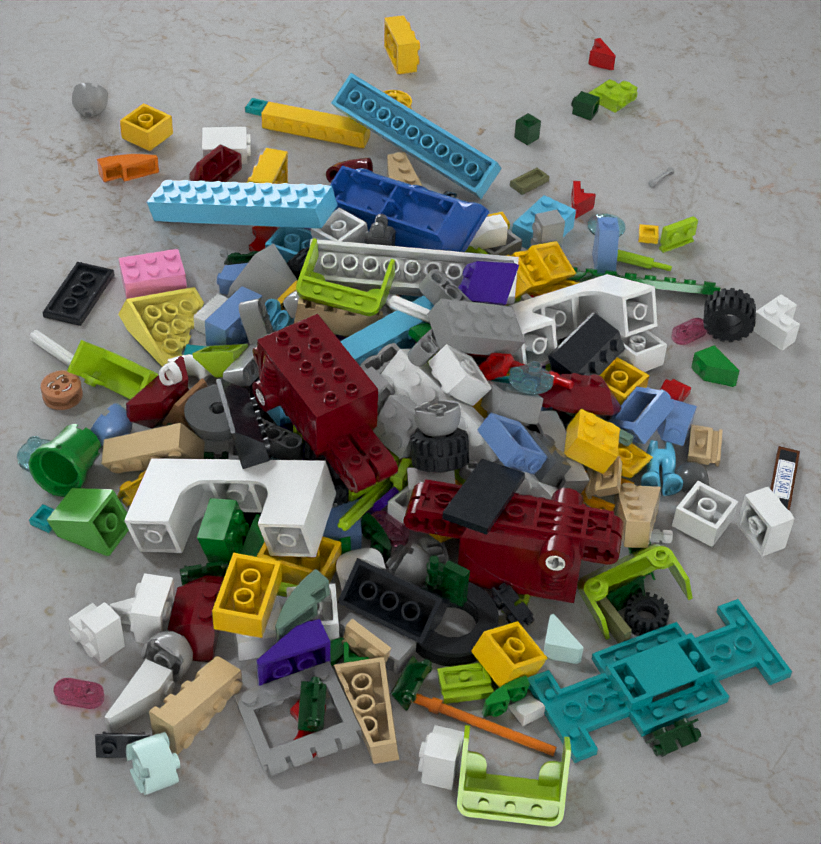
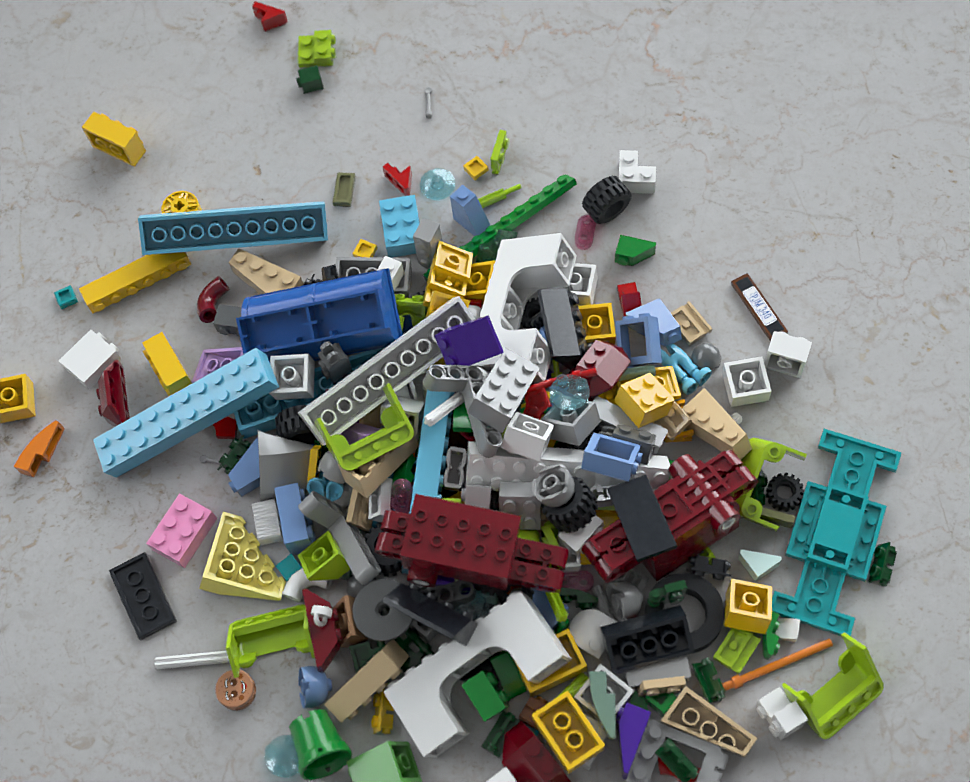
camera: 35 degrees left, 20 degrees up
dark green brick [514,113,541,145] -> none

